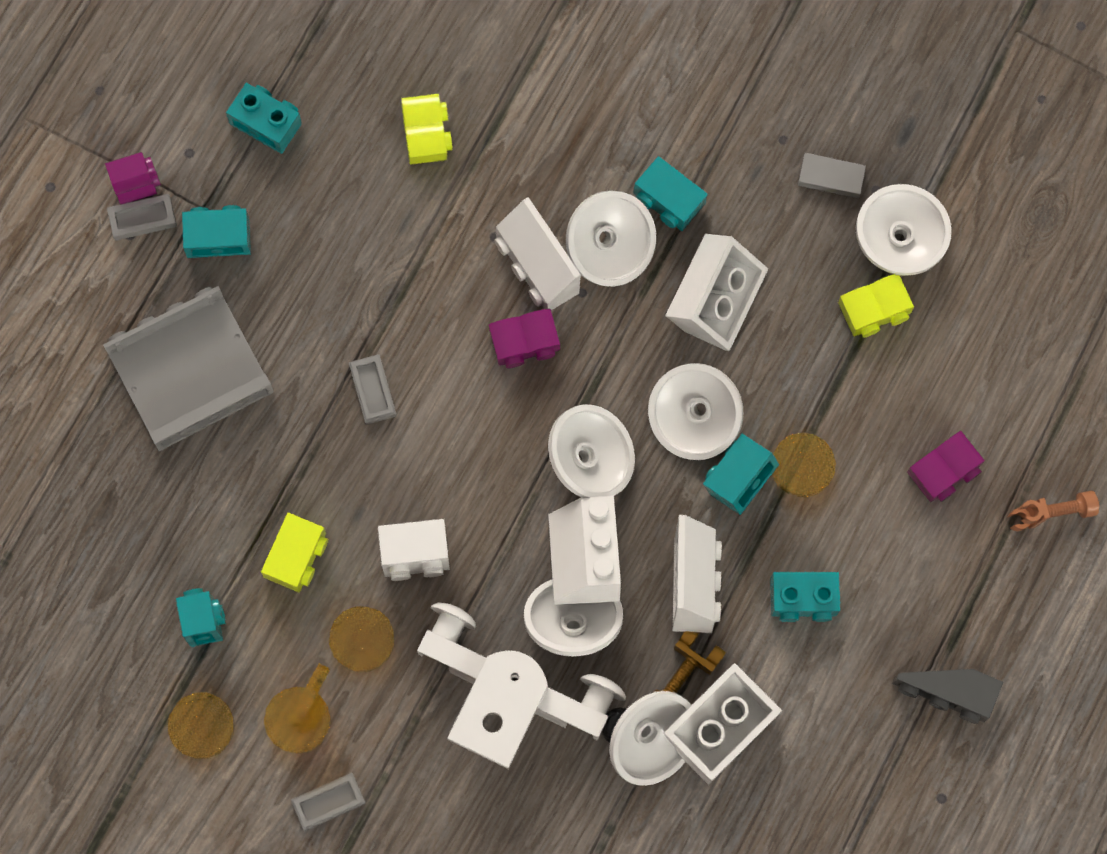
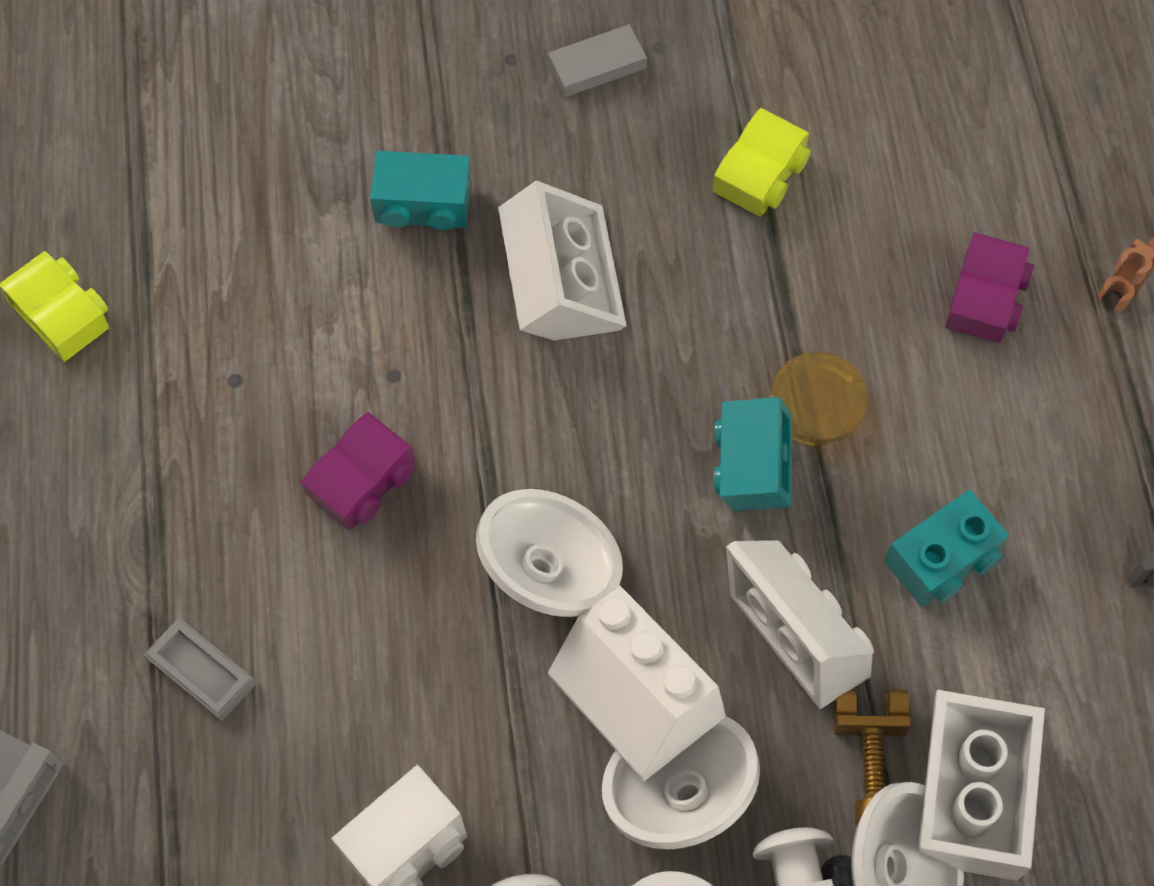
camera: 30 degrees left, 10 degrees down
white slope [494,197,581,310] -> none
white dish [566,191,656,286] -> none
white dish [648,363,743,460] -> none
white dish [856,184,951,276] -> none

